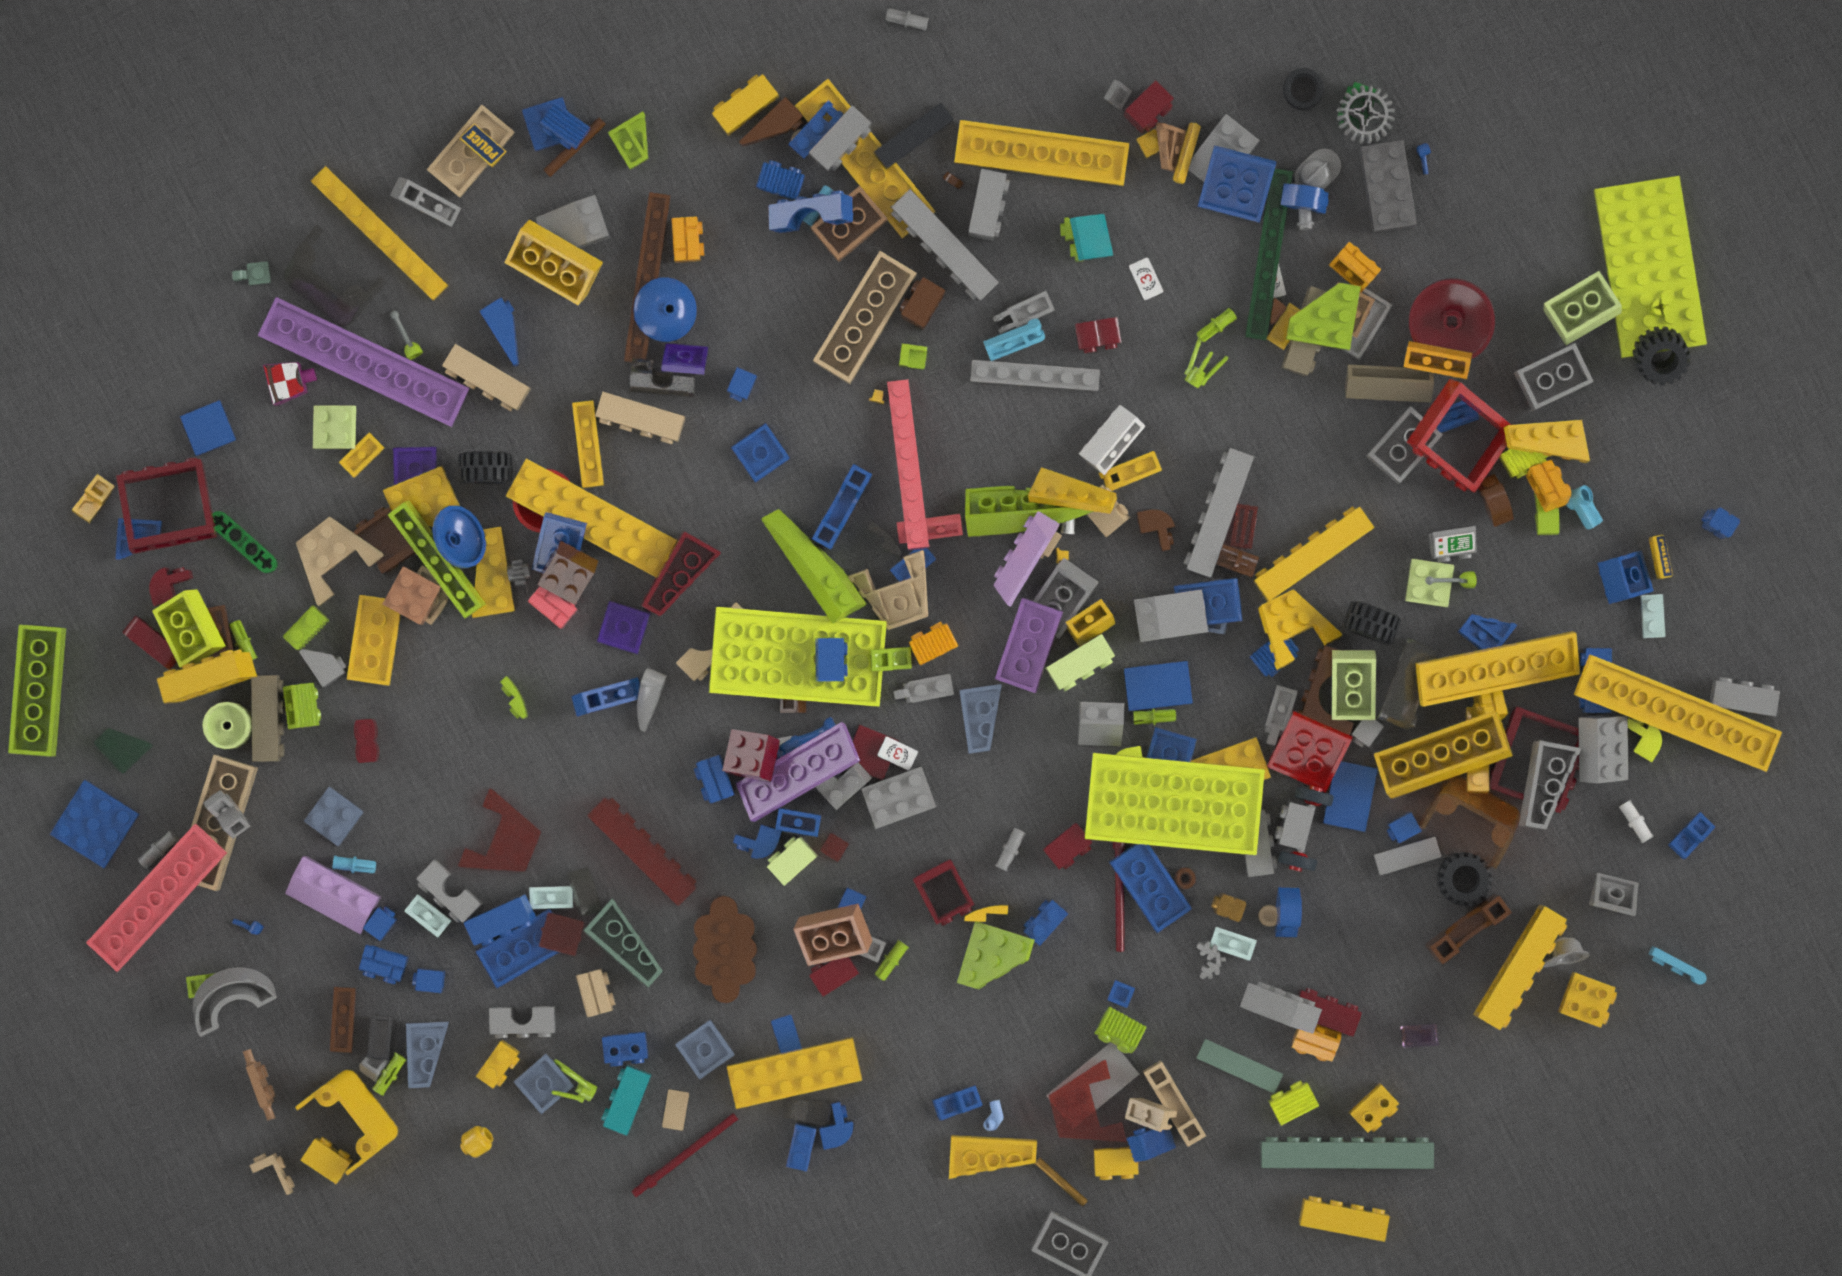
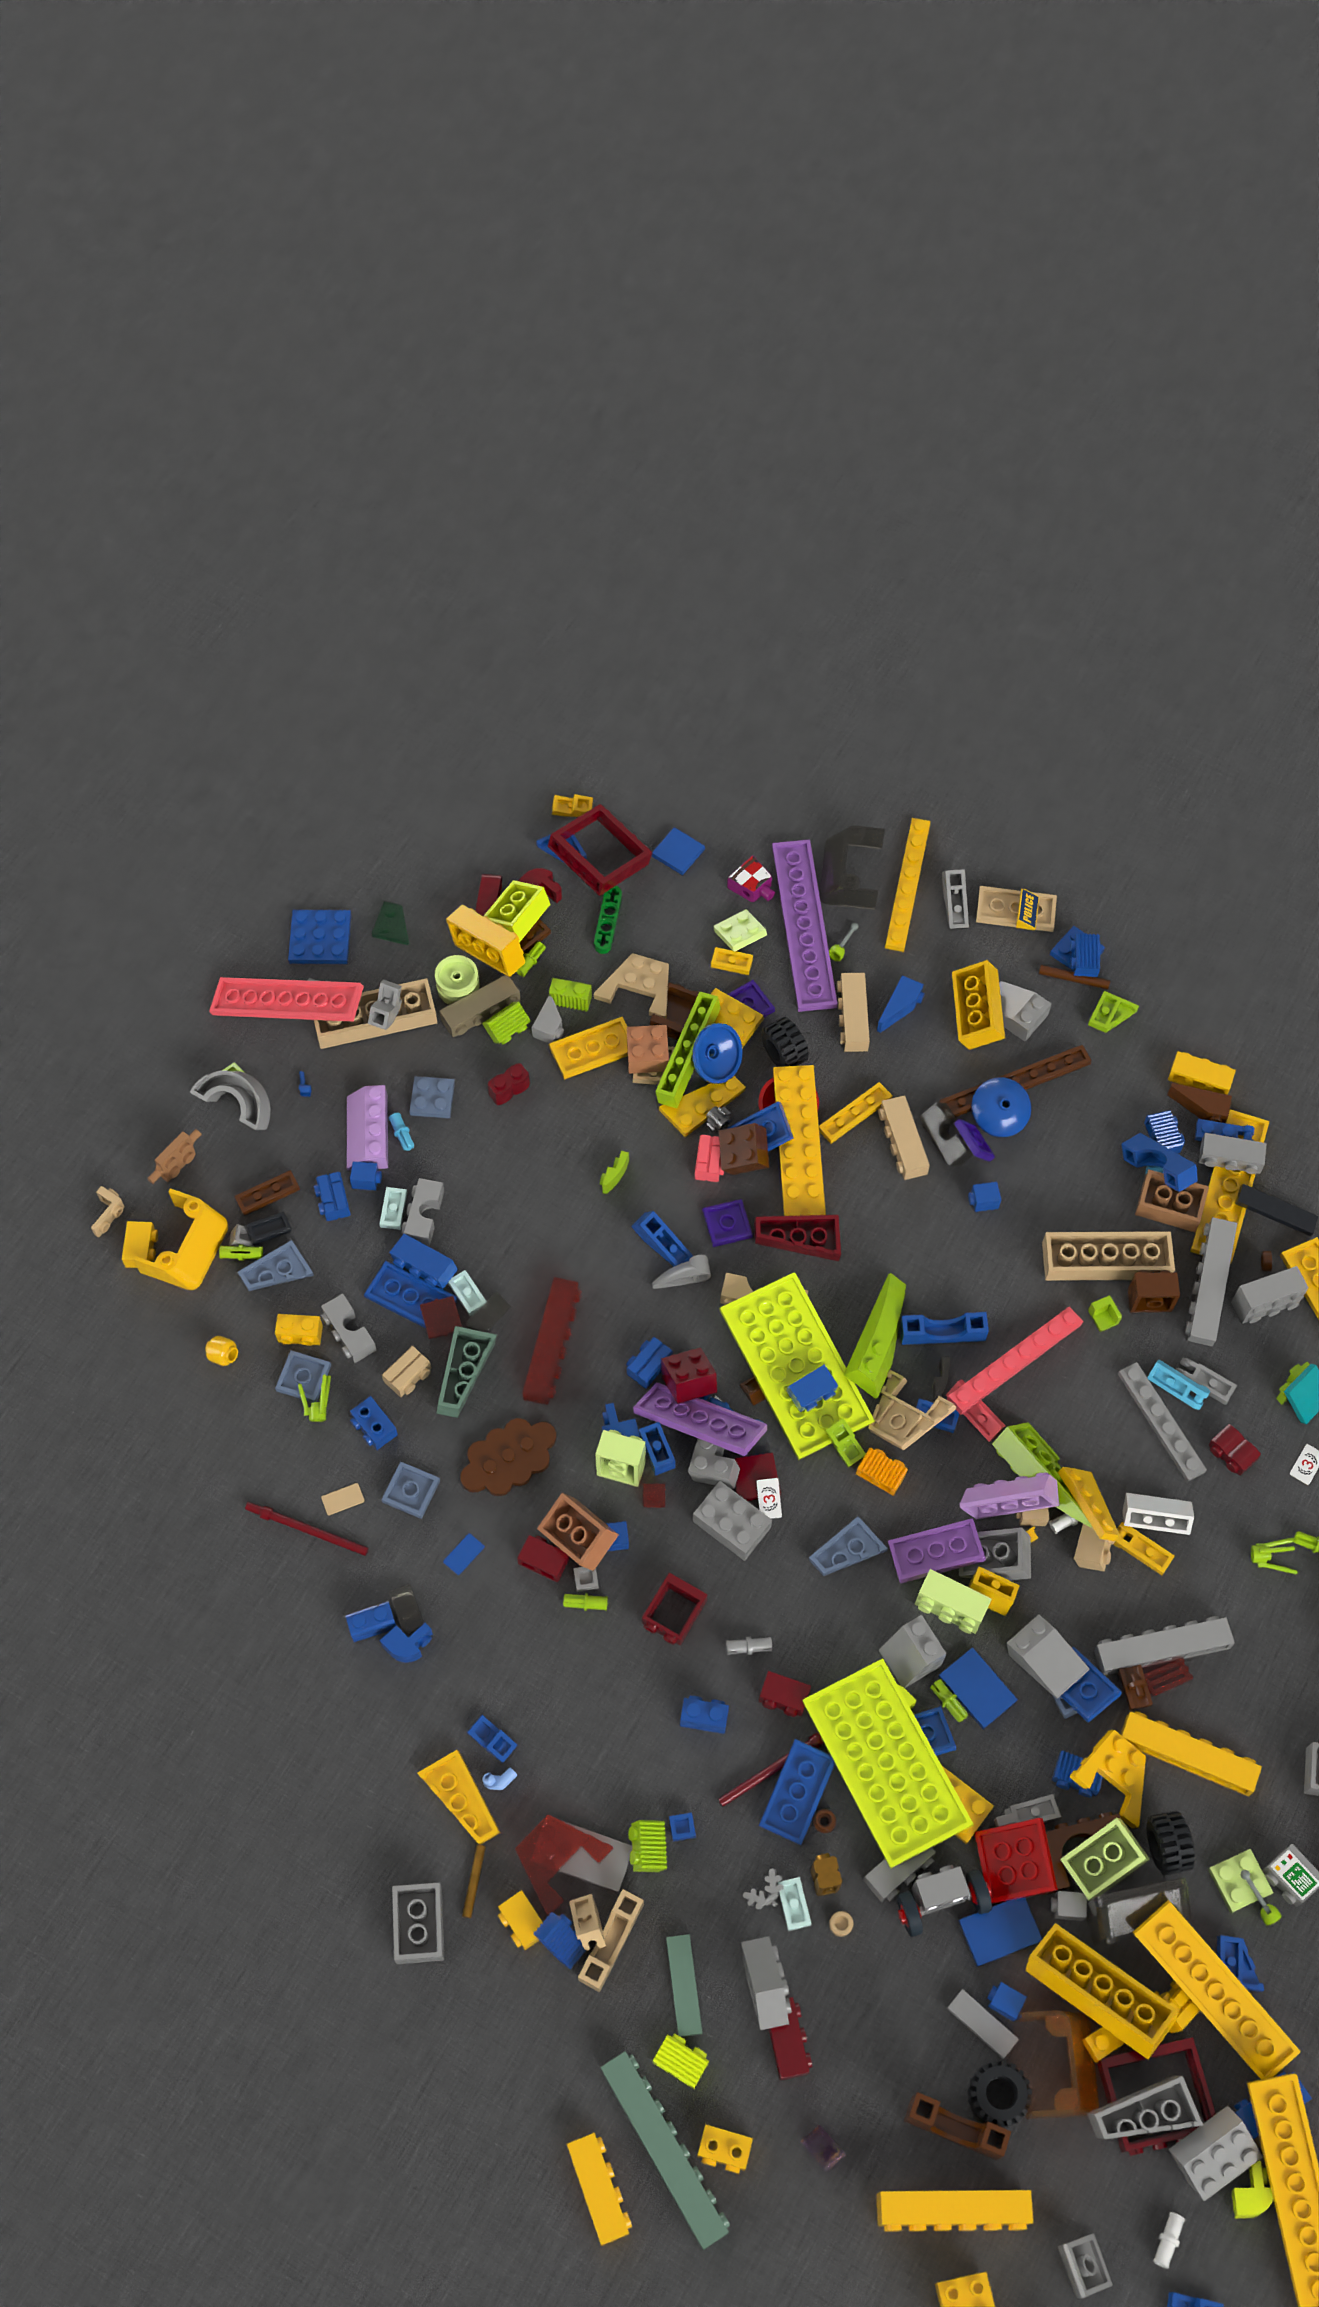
camera: 60 degrees right, 25 degrees down
lime brick [8,625,66,757] -> none
sand green plate [232,261,271,286] -> none
blue brick [412,968,445,993] -> none
clear red wing [458,789,542,872] -> none
teal brick [601,1065,652,1136] -> none
light orange brick [672,216,705,263] -> none
yellow brick [727,1037,862,1109] -> none
blue tile [731,423,790,483] -> none
yellow piece [869,389,884,404] -> none
light grey hinge [893,674,954,703] -> none
lime plate [957,921,1035,989] -> none
yellow slope [964,905,1008,922] -> none
reddish brown brick [1136,509,1175,552] -> none
blue brick [1275,887,1302,937] -> none
light orange brick [1291,1024,1342,1062] -> none
light grey piece [1543,938,1590,967] -> none

